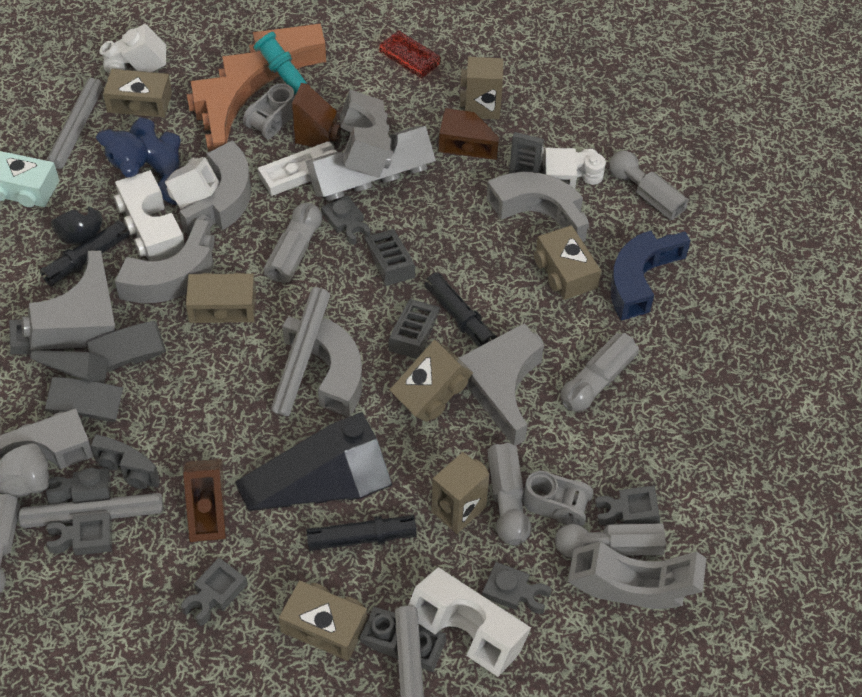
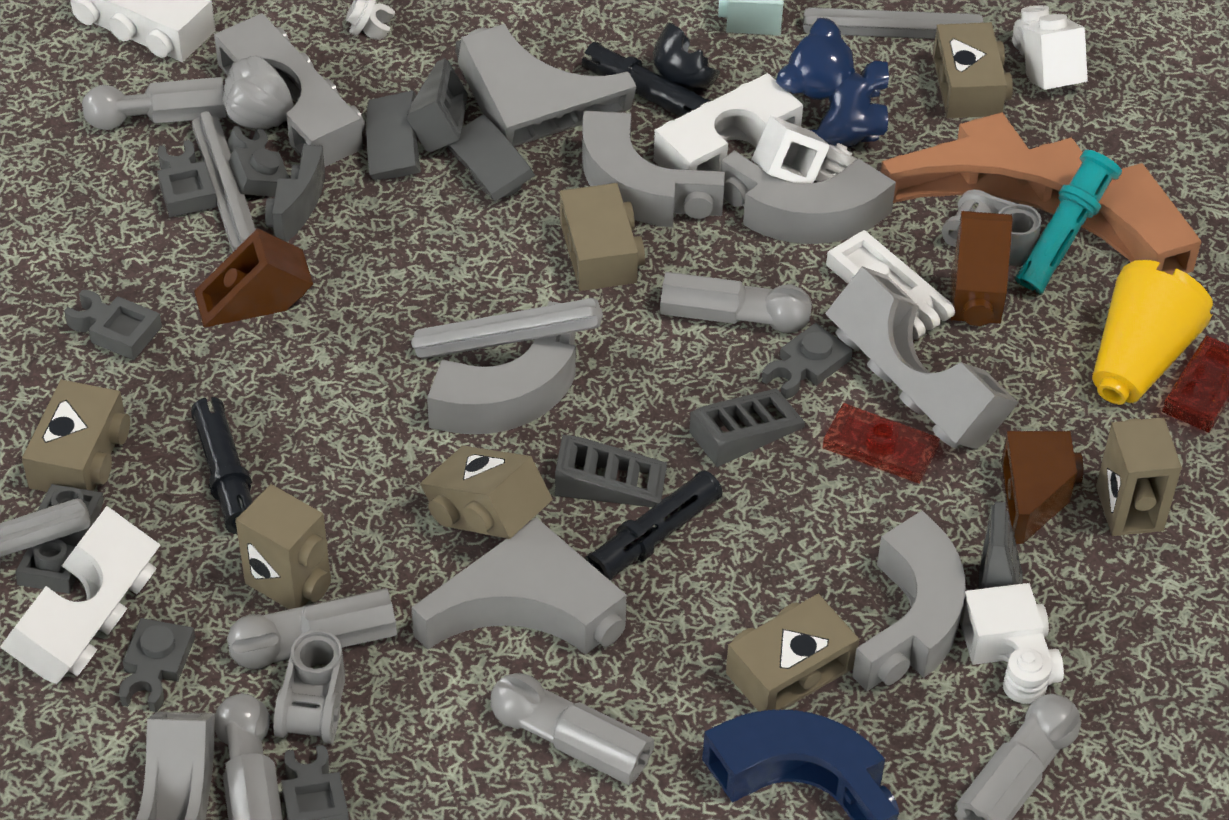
camera: 80 degrees right, 5 degrees down
black wedge [235,412,392,511] -> none
light grey arch [340,90,393,178] -> none
none -> clear red plate [822,403,940,484]
none -> yellow cone [1092,260,1213,405]

